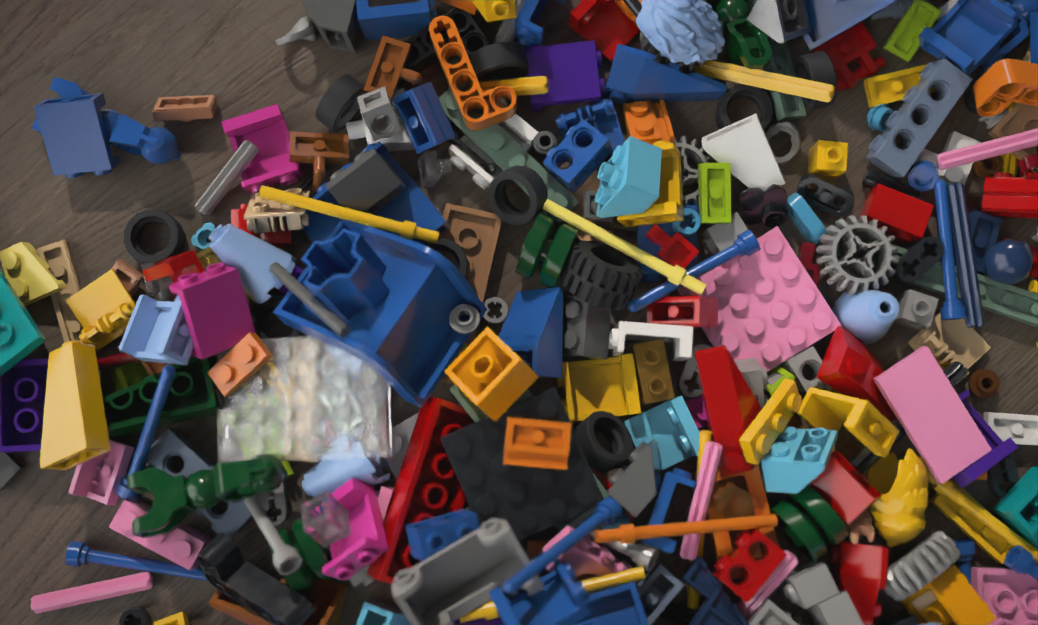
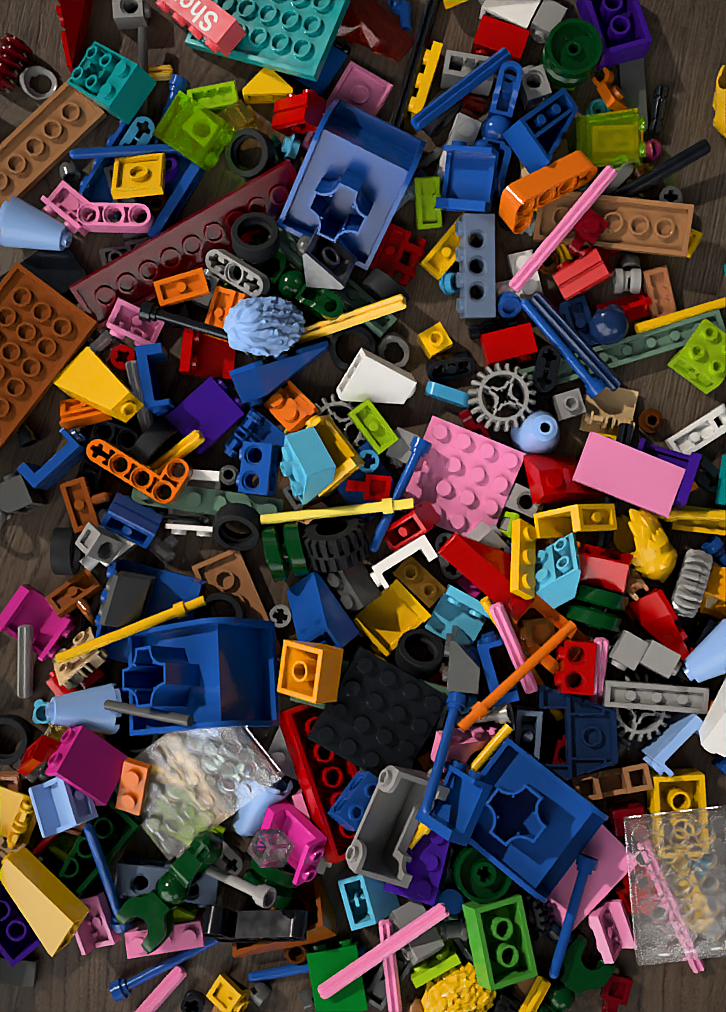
camera: 35 degrees left, 5 degrees up
light grey plate [449,304,480,334] -> none
orange plate [503,417,572,470] -> none
black plate [738,184,788,227] -> none
none -> slope [174,902,200,923]

